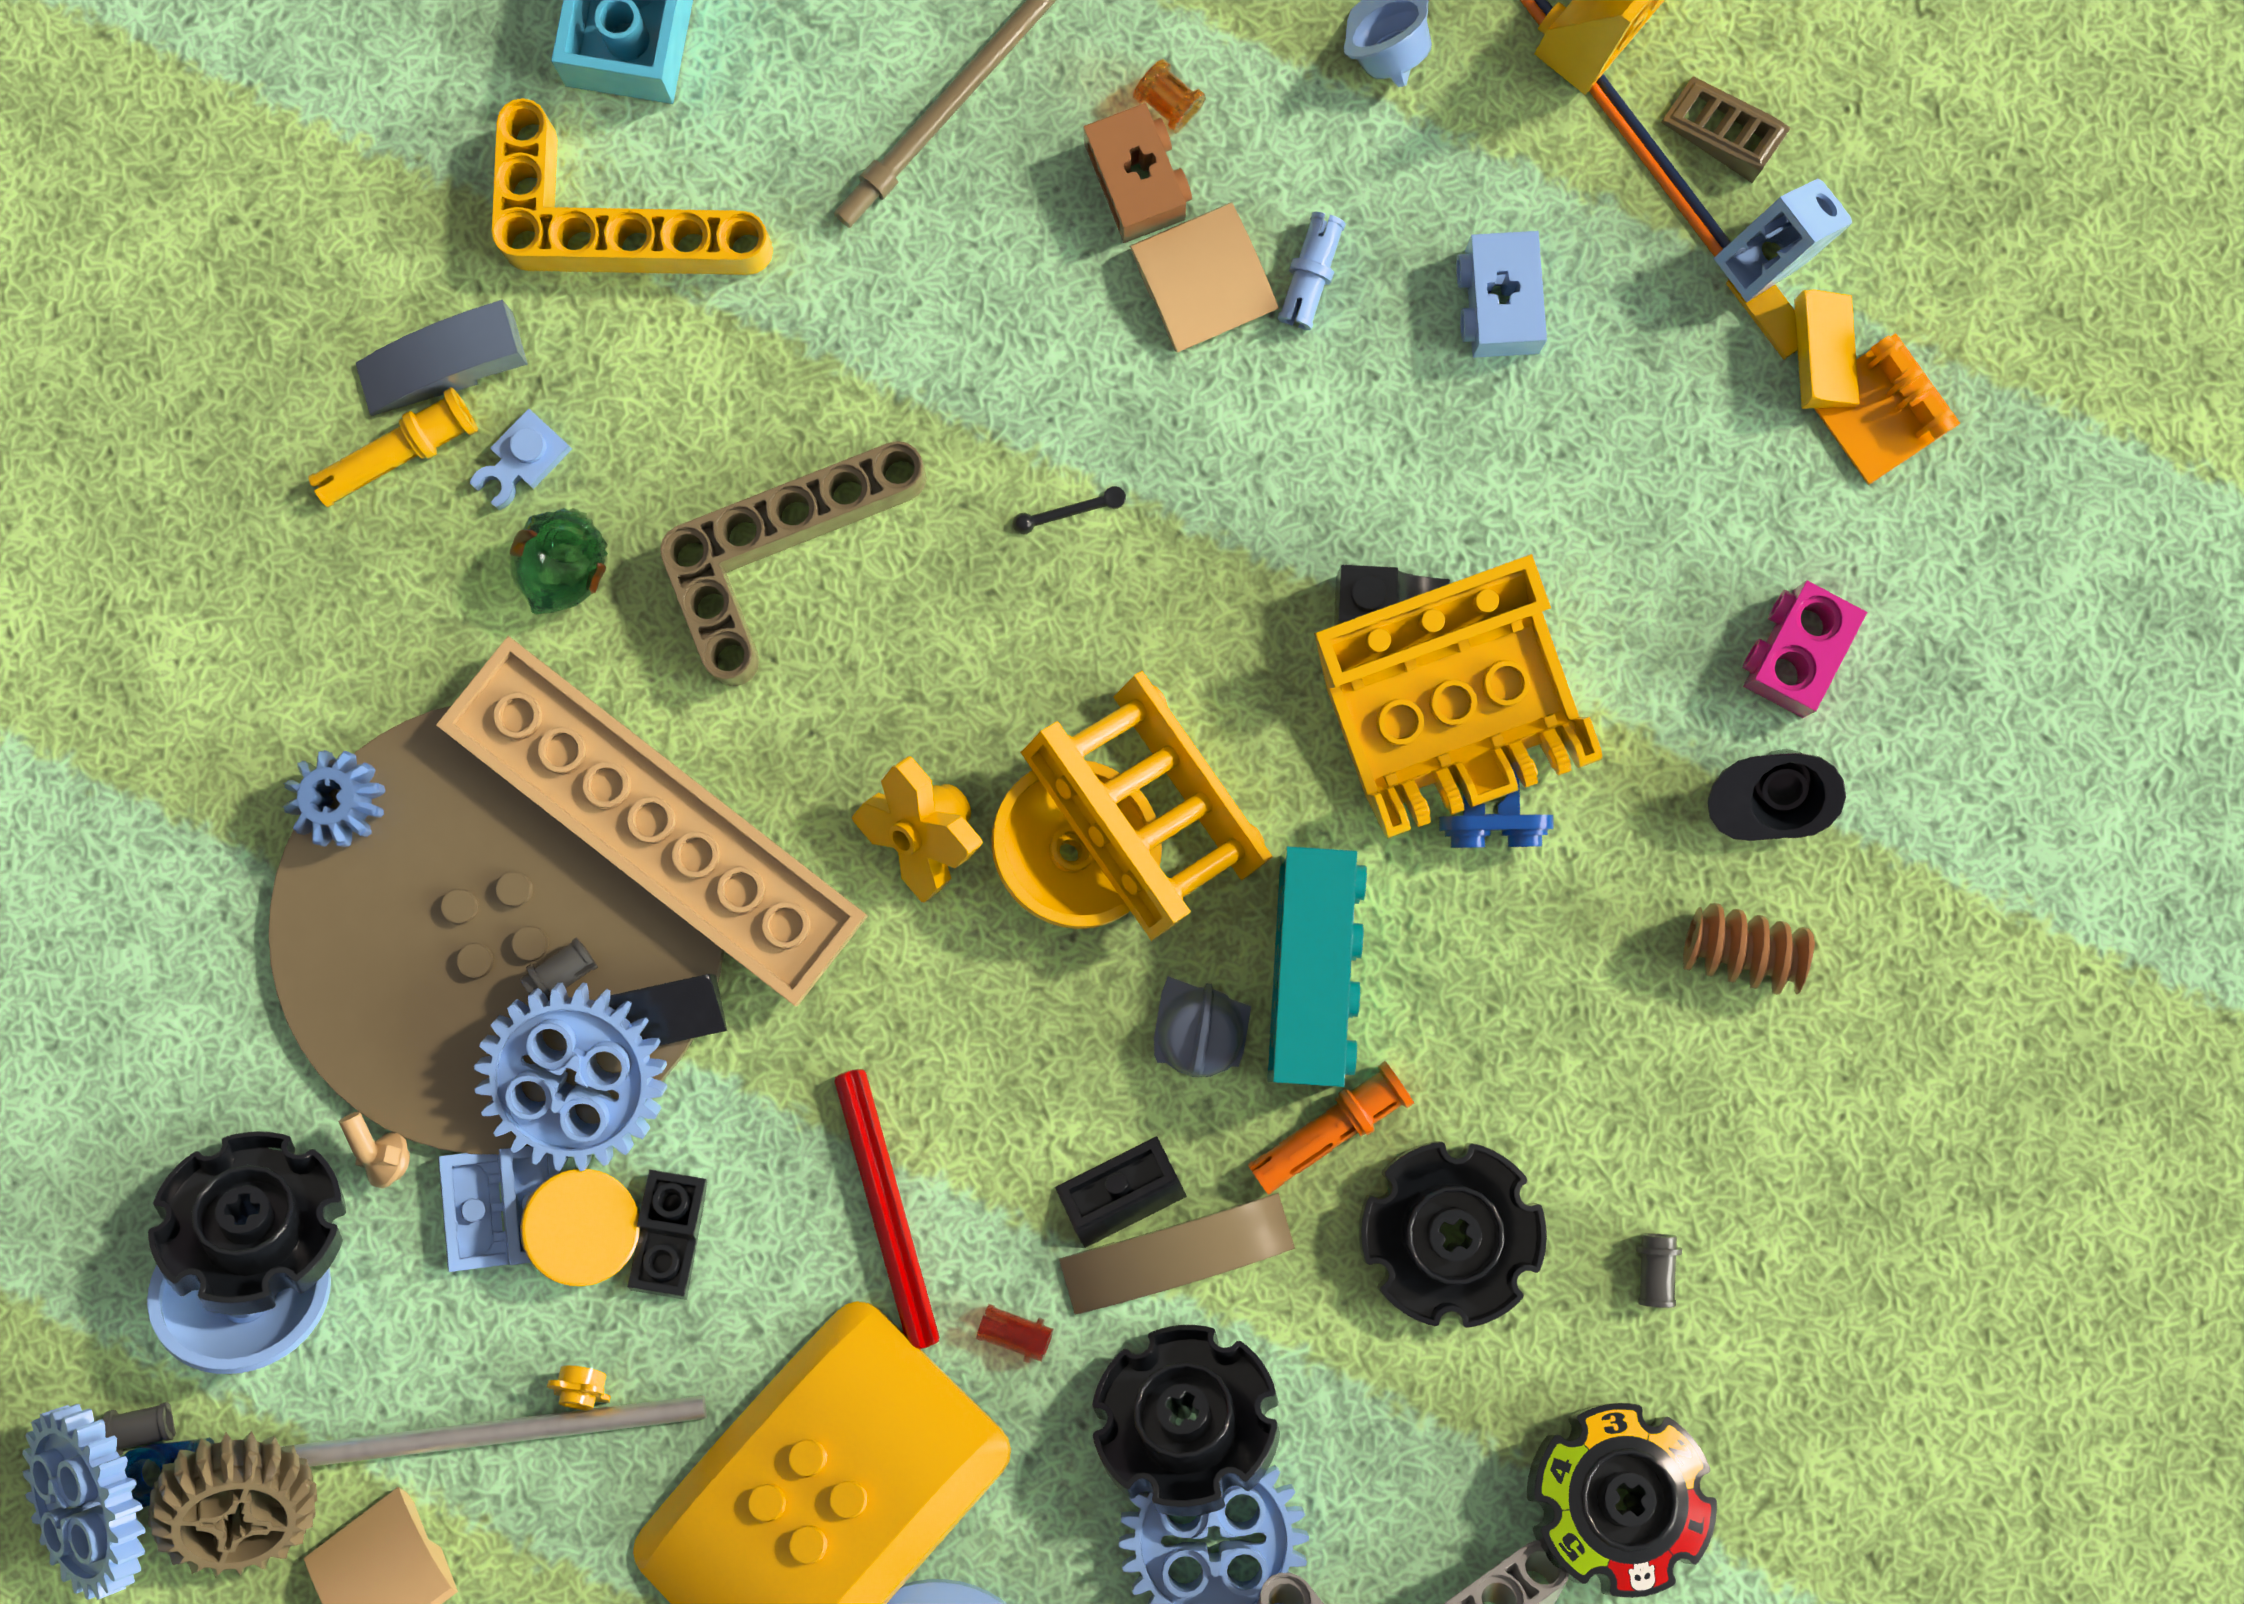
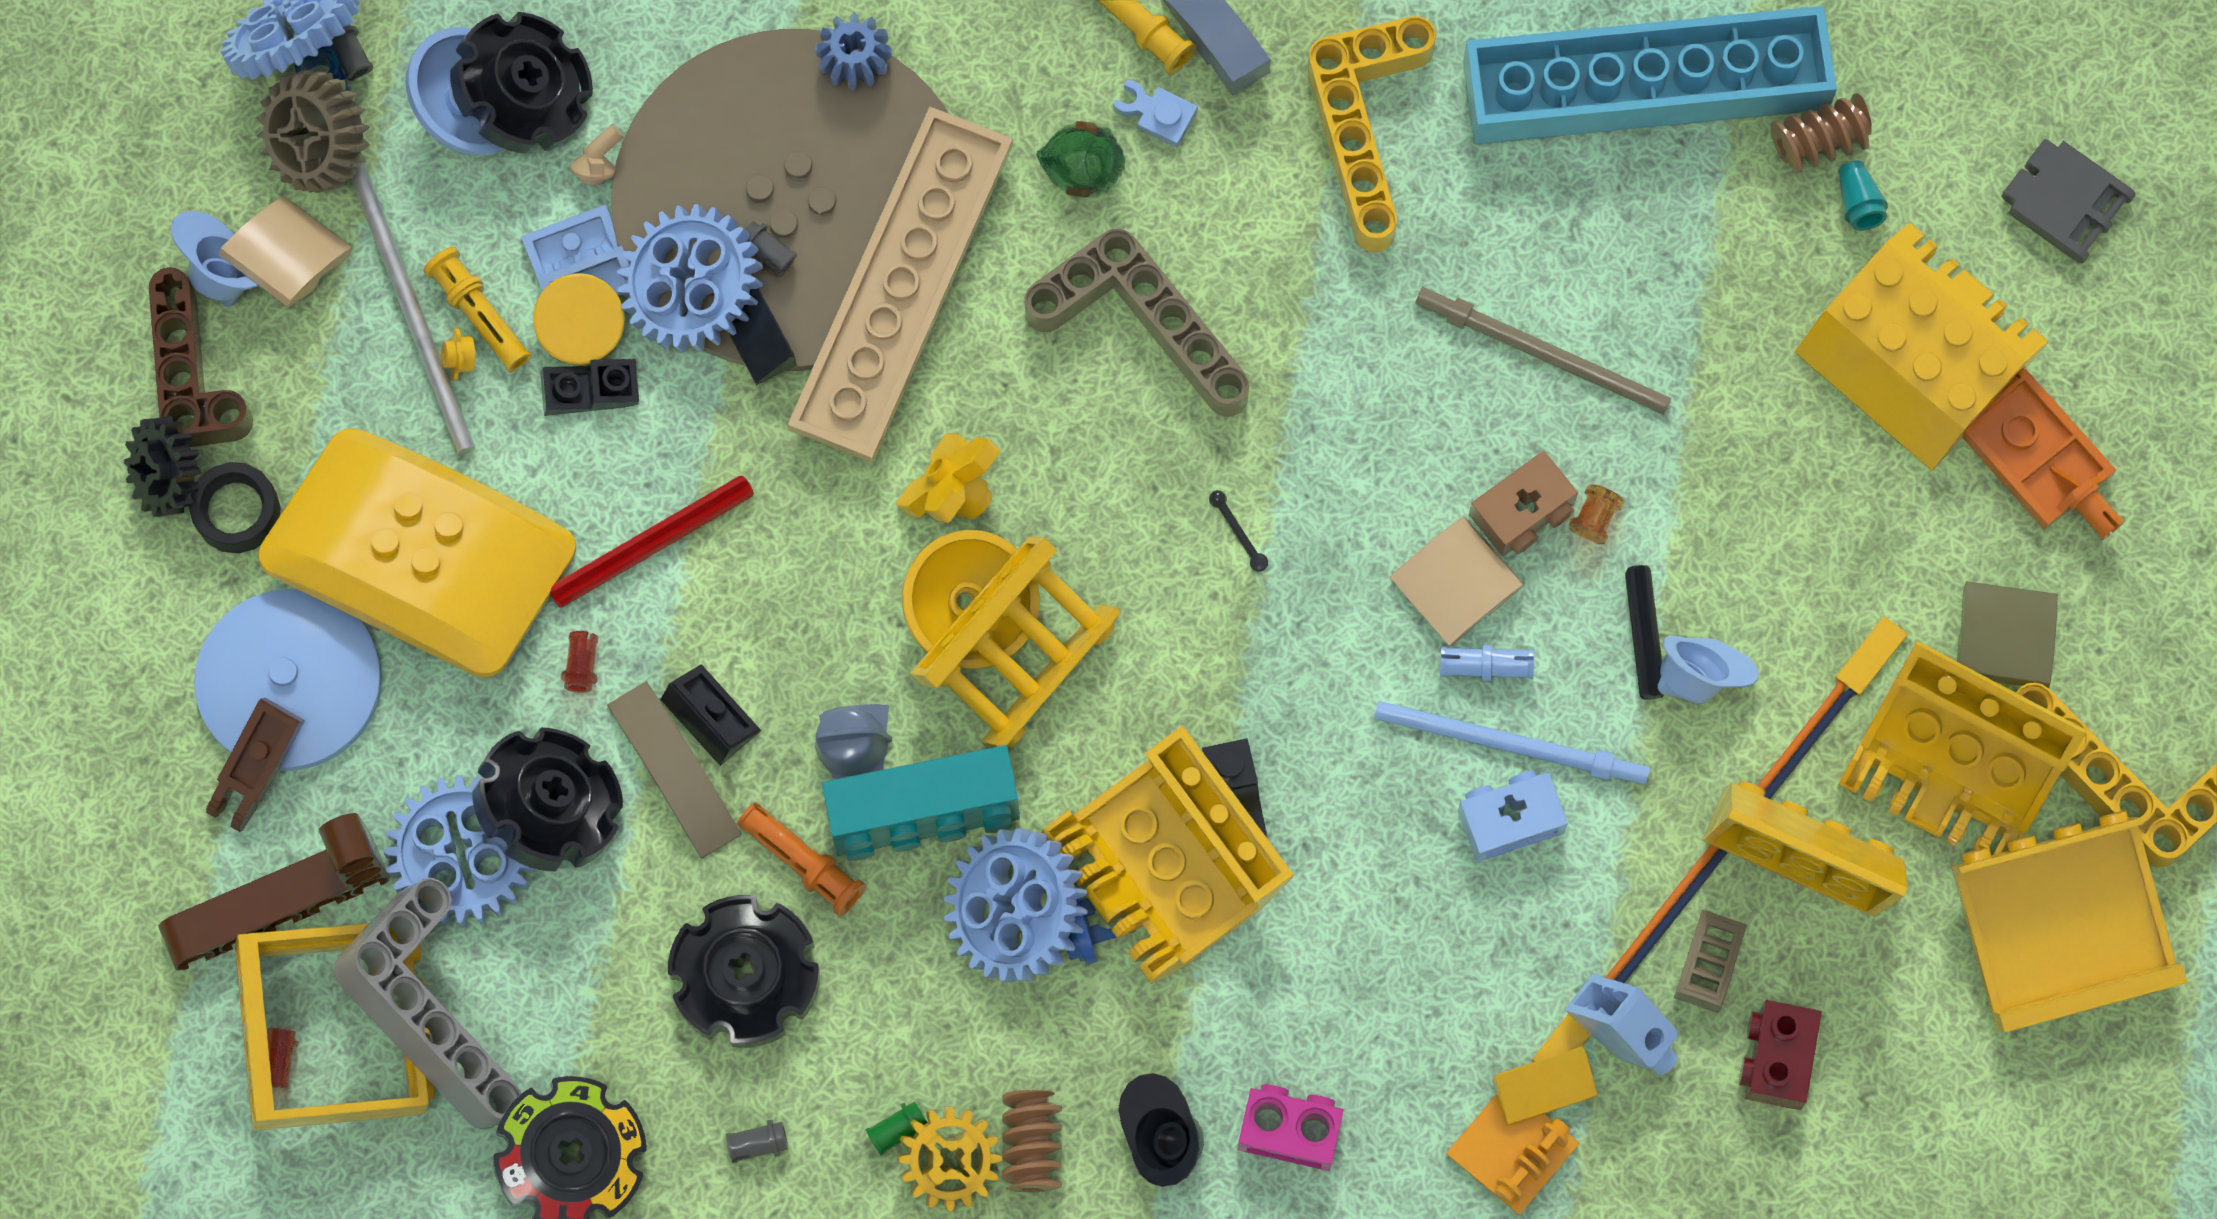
camera: 75 degrees right, 10 degrees down
none -> yellow pin [423,247,532,373]
none -> green pin [865,1101,927,1156]
none -> yellow gear [897,1106,1002,1211]
none -> light blue gear [944,828,1087,982]
none -> light blue bar [1374,701,1650,785]
none -> black axle [1625,565,1664,700]
none -> dark red brick [1739,1000,1822,1110]

